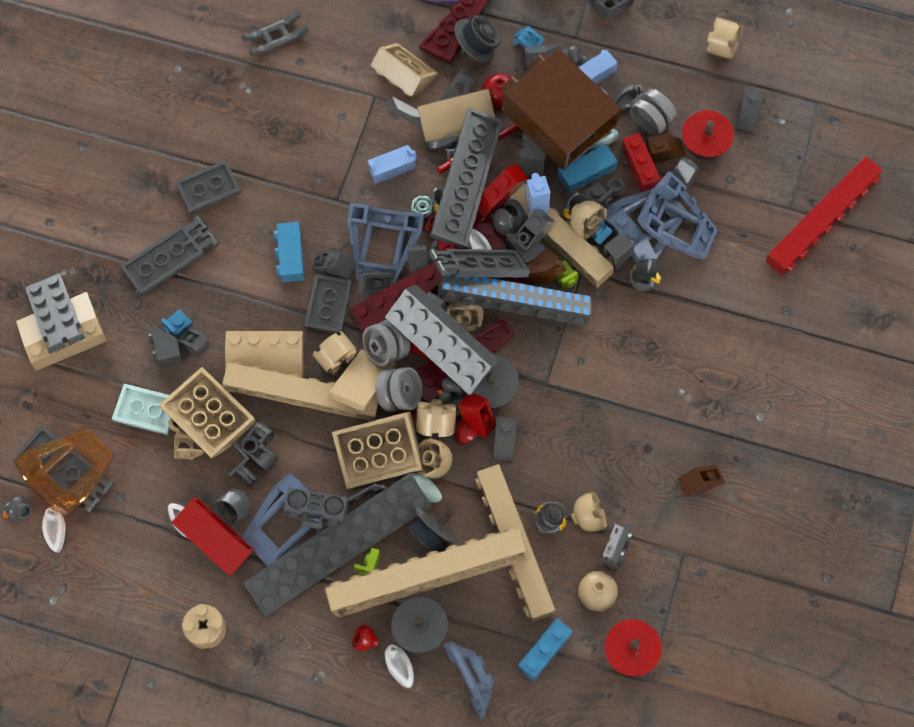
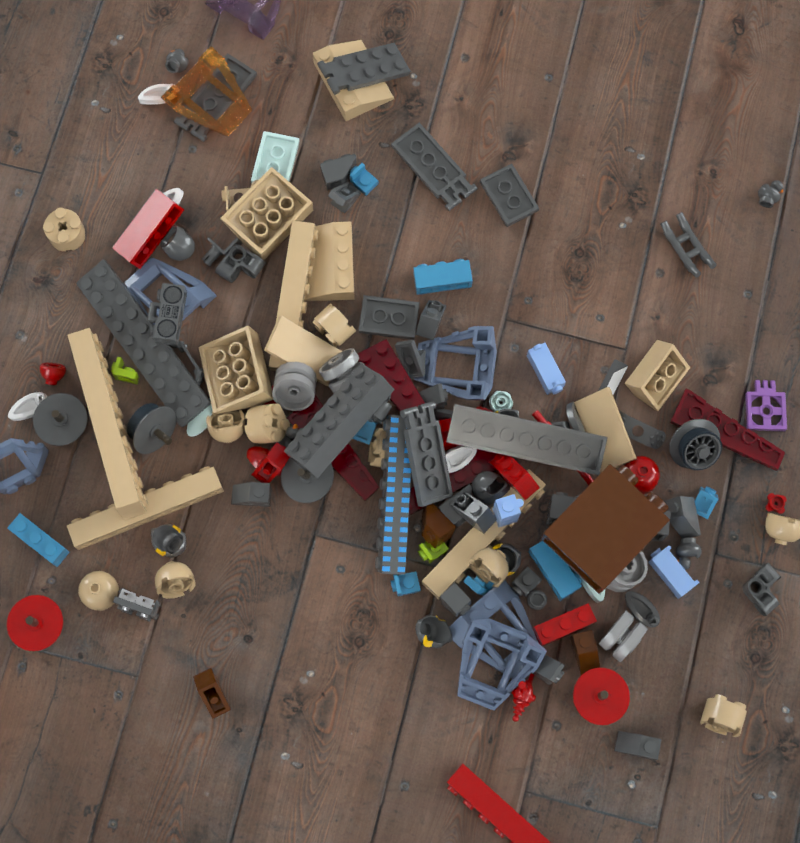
camera: 85 degrees right, 5 degrees up
none -> dark azure bracket [390,571,421,596]
none -> red piece [512,673,536,722]

